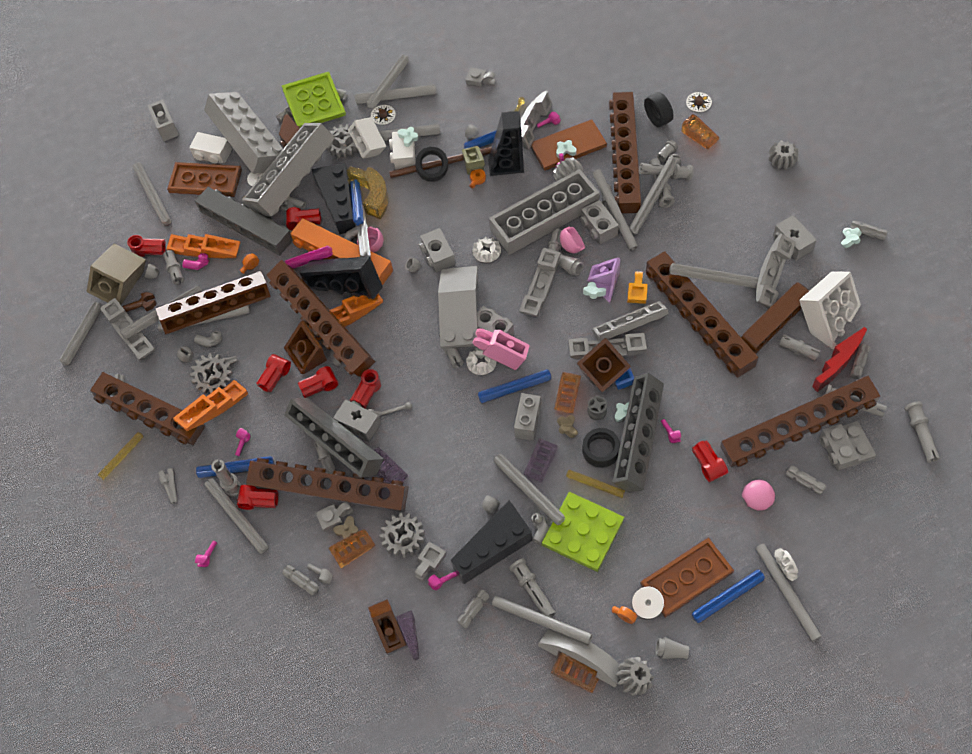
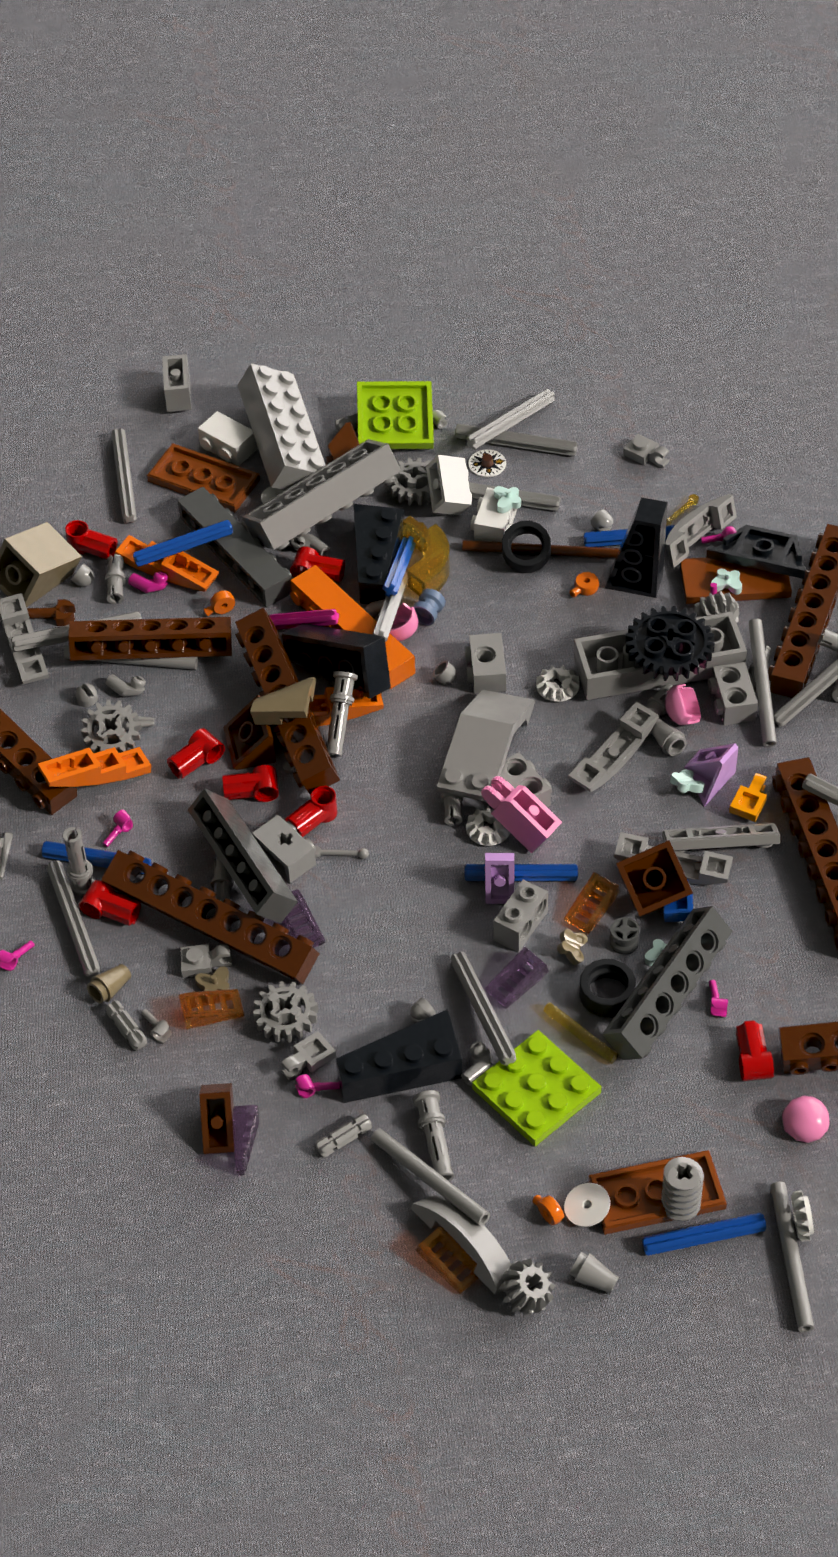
camera: 15 degrees right, 10 degrees down
olive slope [462,146,485,175] -> none
none -> dark tan cone [87,964,131,1003]
none -> blue axle [133,520,233,567]
none -> dark tan slope [250,677,316,725]
none -> light grey pin [327,671,358,757]
none -> sand blue wheel [413,588,446,626]
none -> lavender slope [485,853,514,904]
none -> black gear [625,606,715,681]
none -> light grey piece [661,1157,704,1221]
none -> black wing [706,525,806,579]

